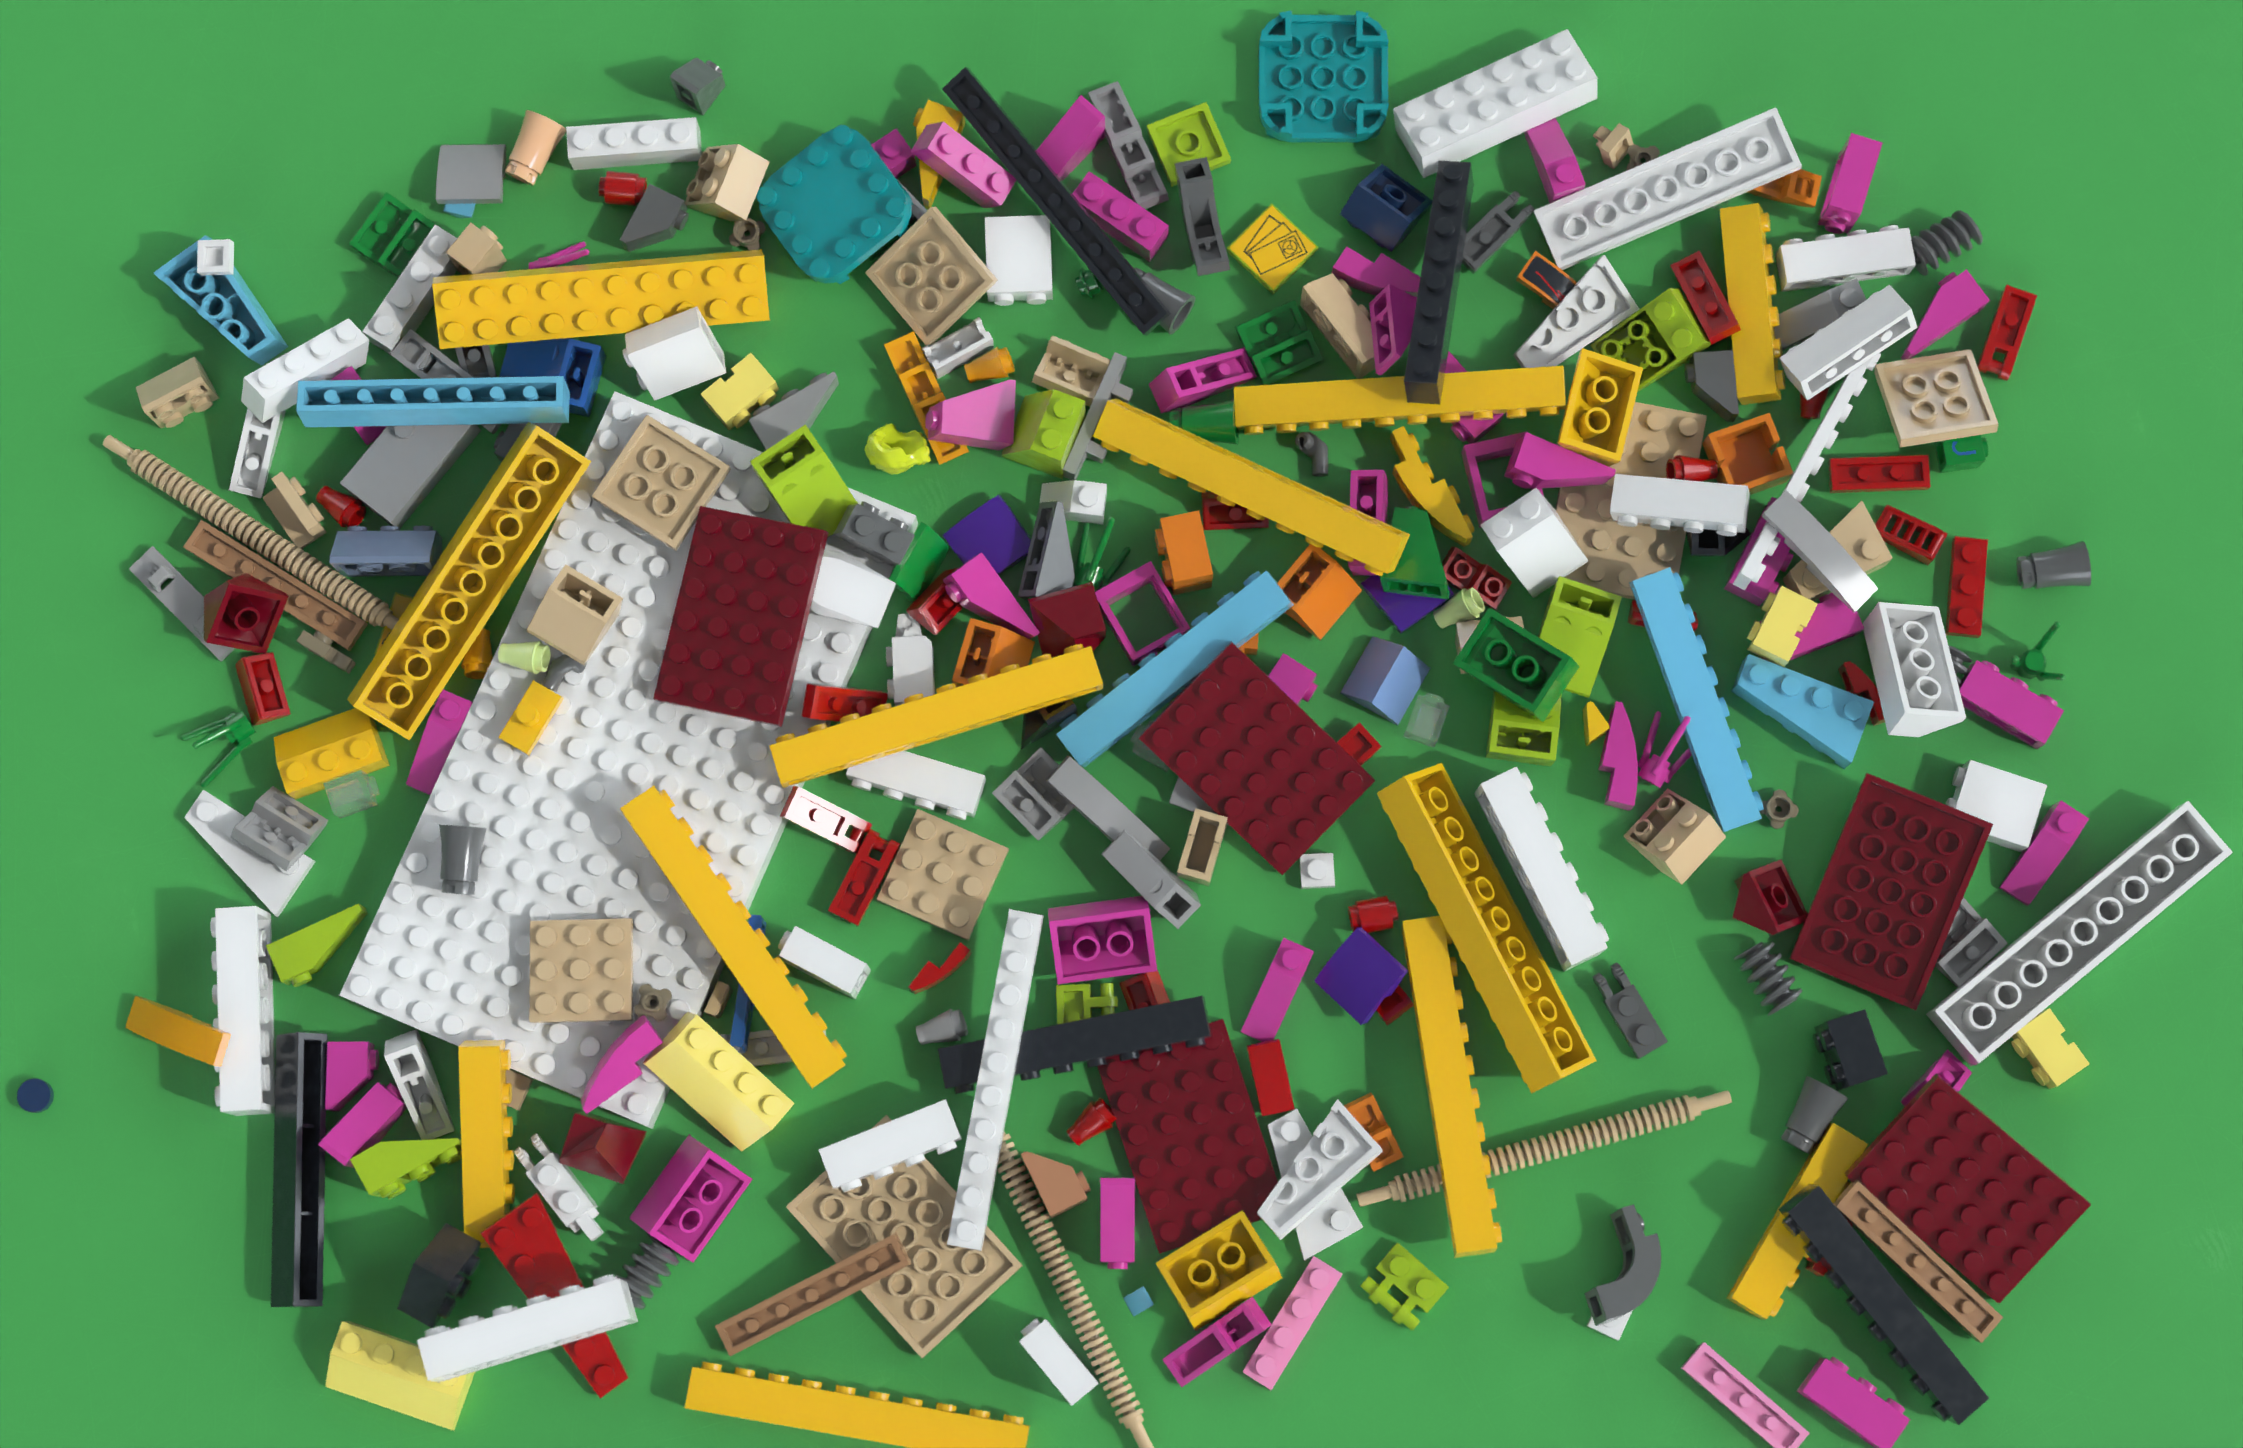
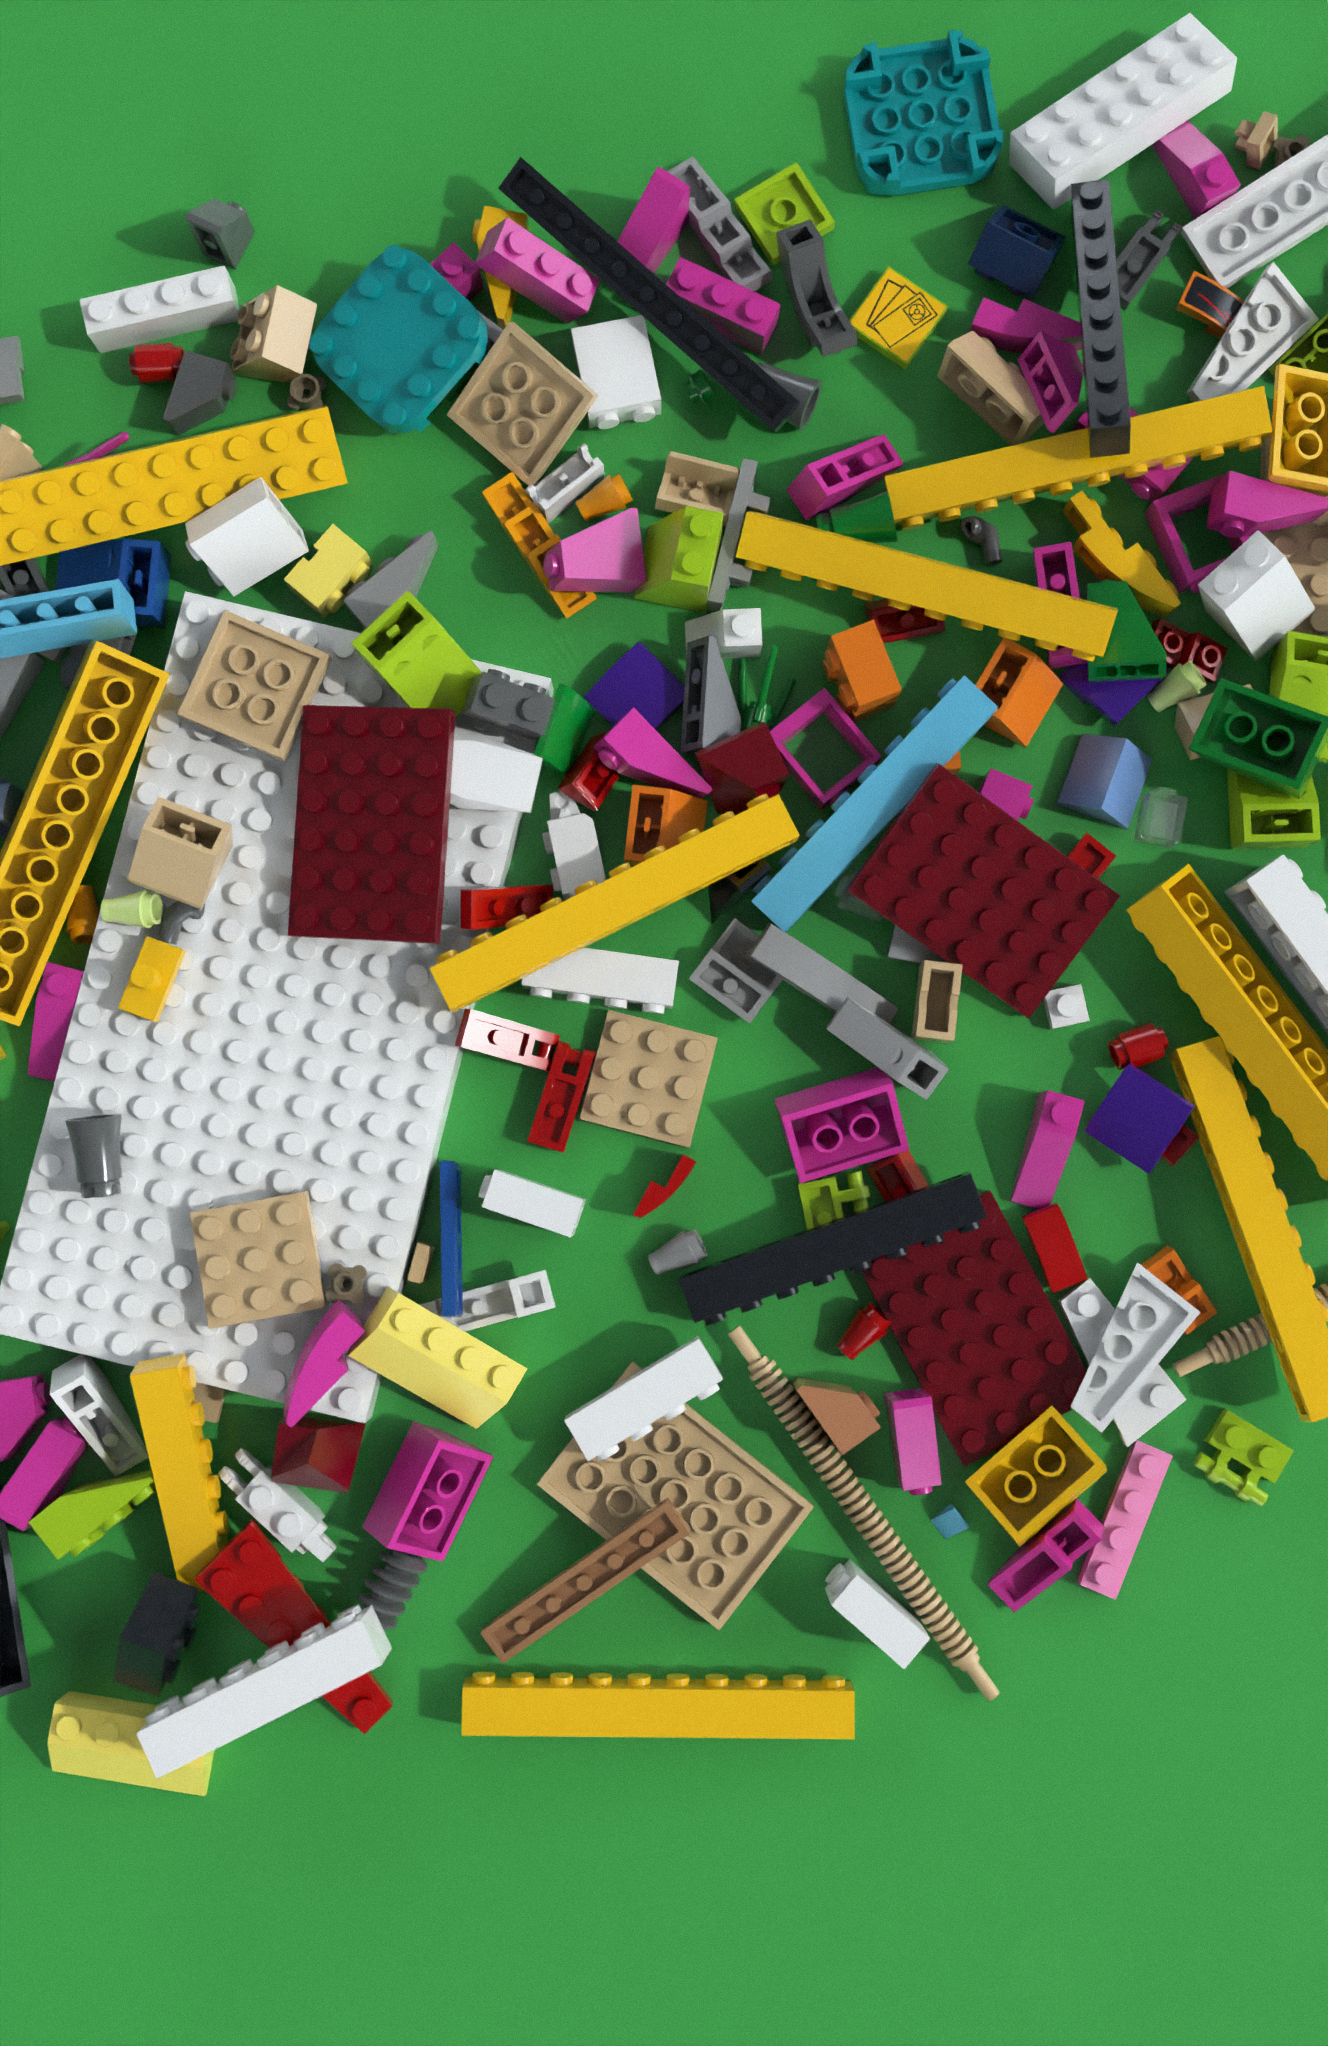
camera: 10 degrees left, 5 degrees up
light nougat plant [505,110,567,186] -> none
yellow brick [620,786,847,1089] -> none
neon yellow hair [865,423,931,474] -> none
white plate [947,909,1044,1251] -> none
green slope [1234,300,1323,385] -> none

